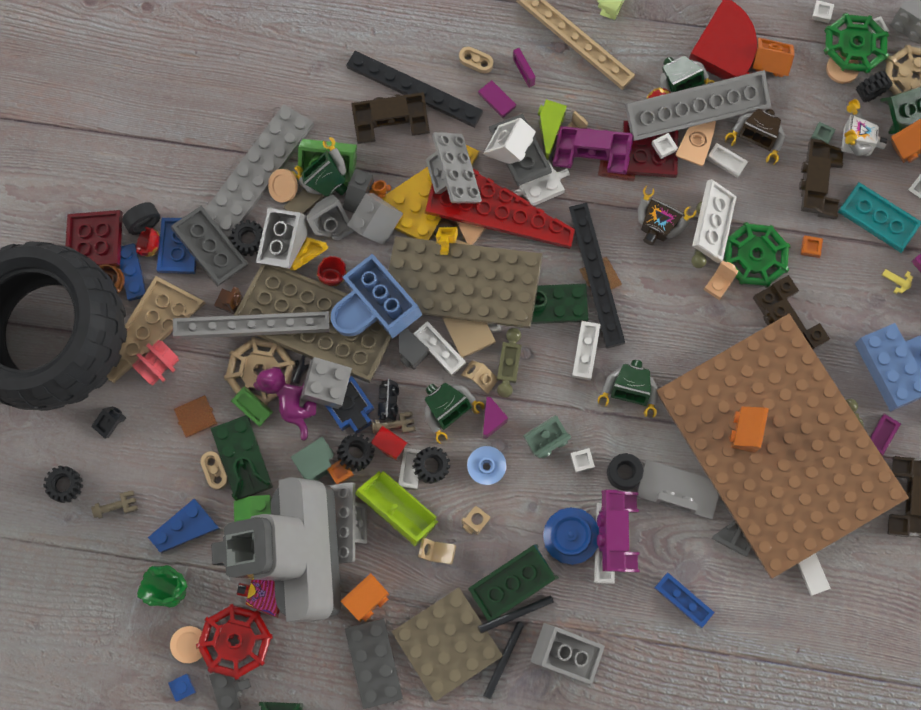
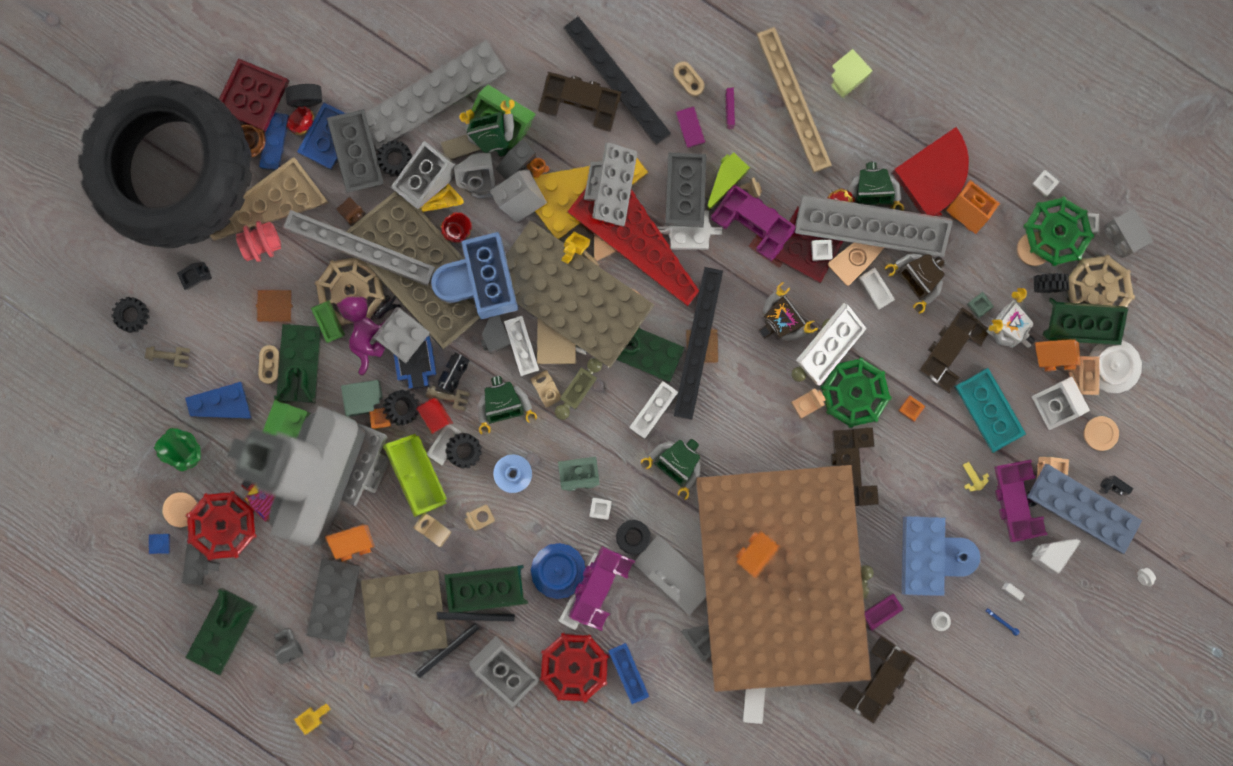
camera: 15 degrees right, 10 degrees up
light nougat piece [268,169,298,202] -> none
white slope [483,118,536,164] -> none
magenta slope [483,397,508,439] -> none
none -> red plate [539,632,610,703]

